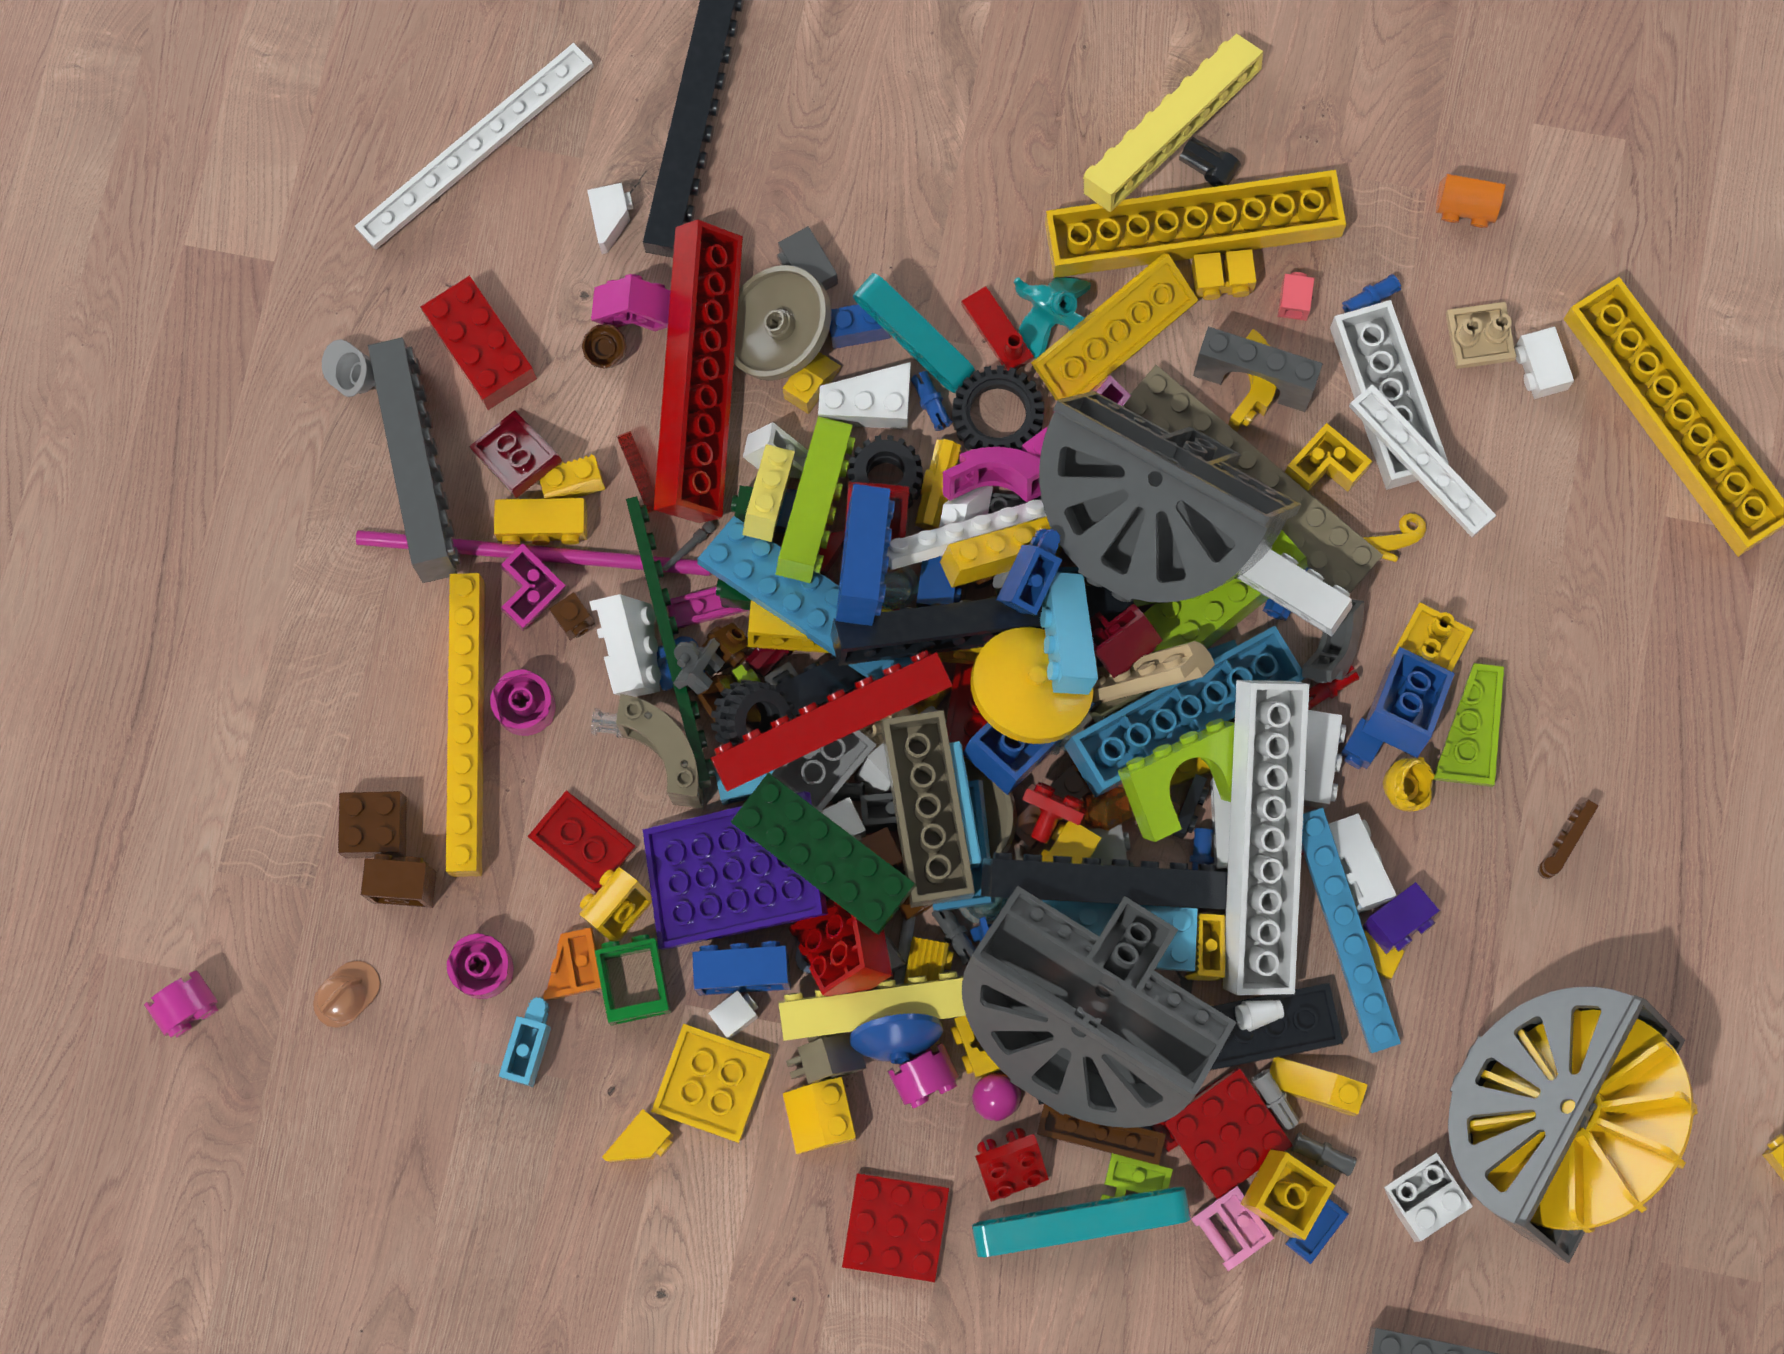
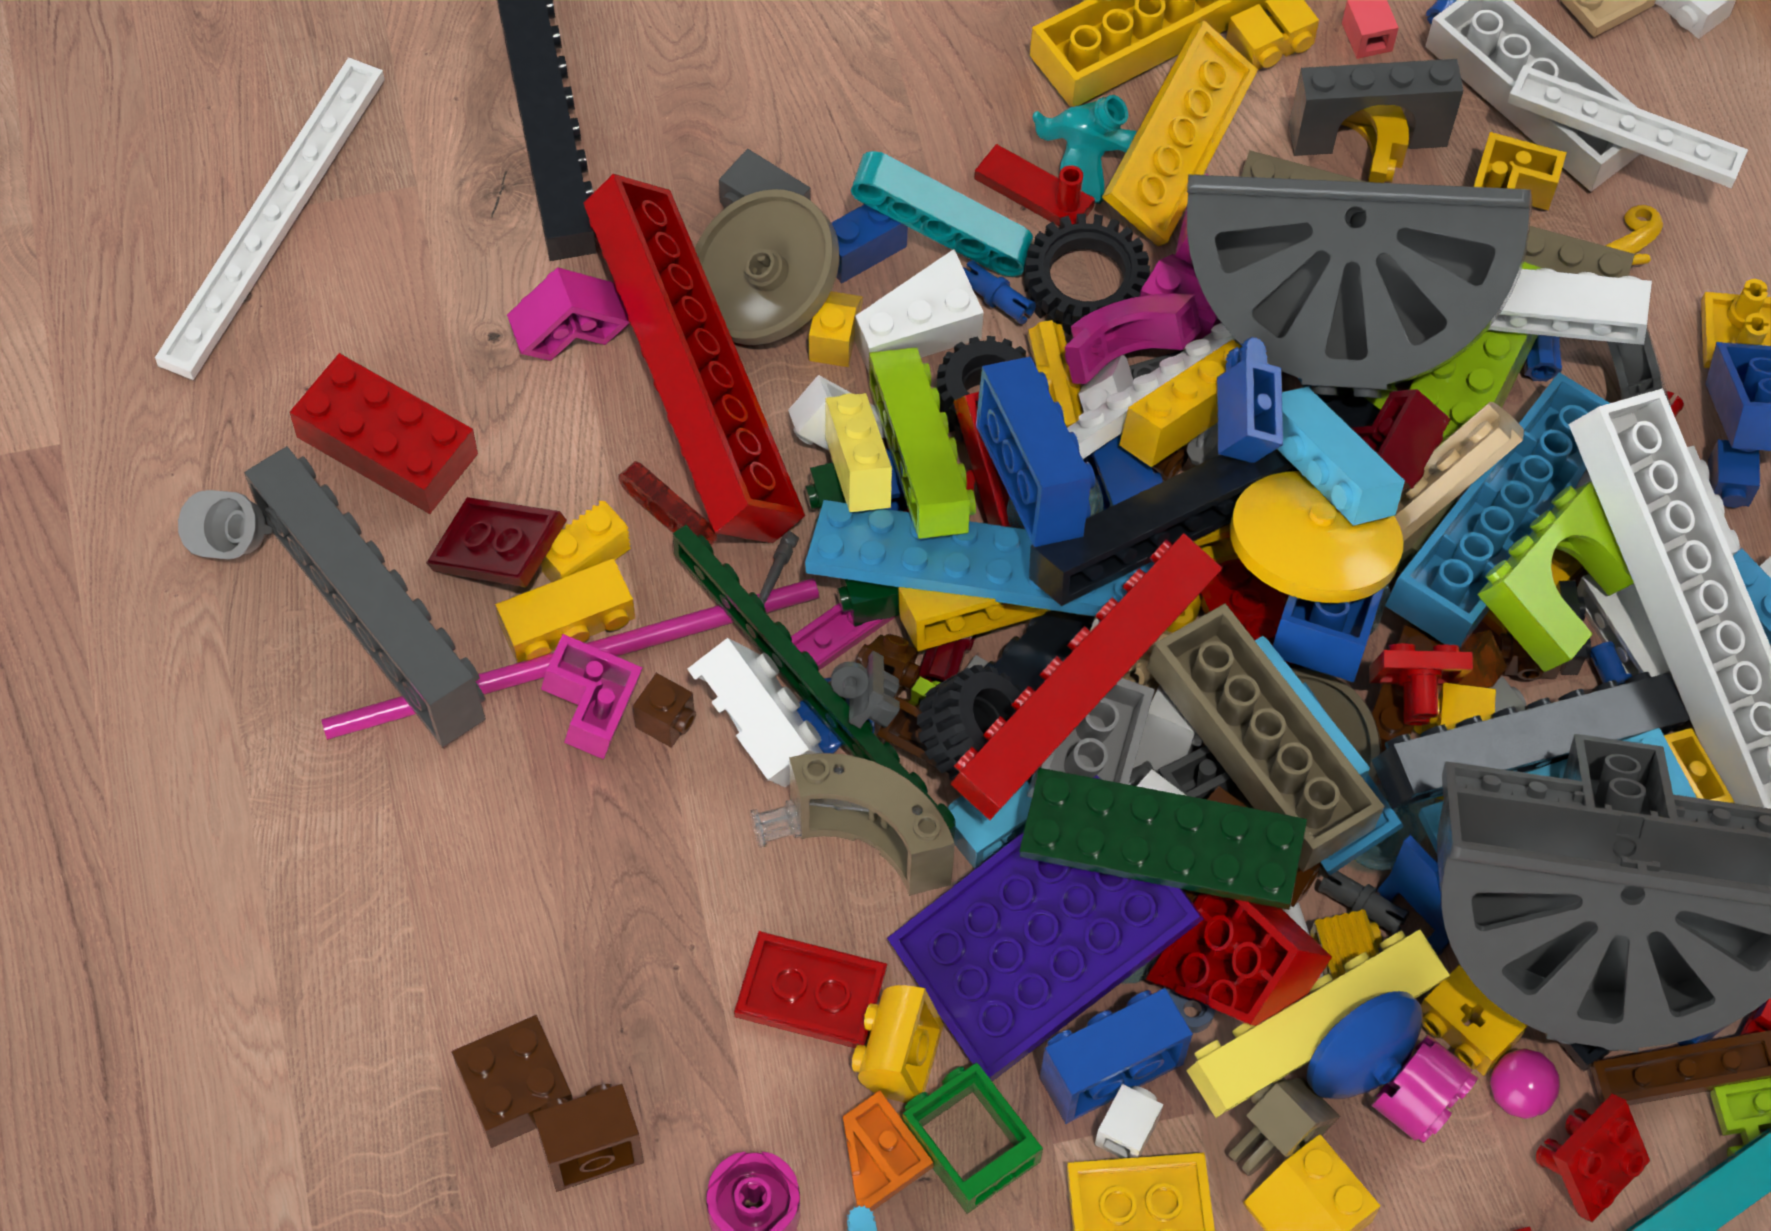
camera: 30 degrees left, 15 degrees down
yellow brick [446,573,485,877] -> none
dark pink brick [490,669,556,736] -> none
reddish brown hair [582,324,627,369] -> none
white slope [587,183,633,254] -> none

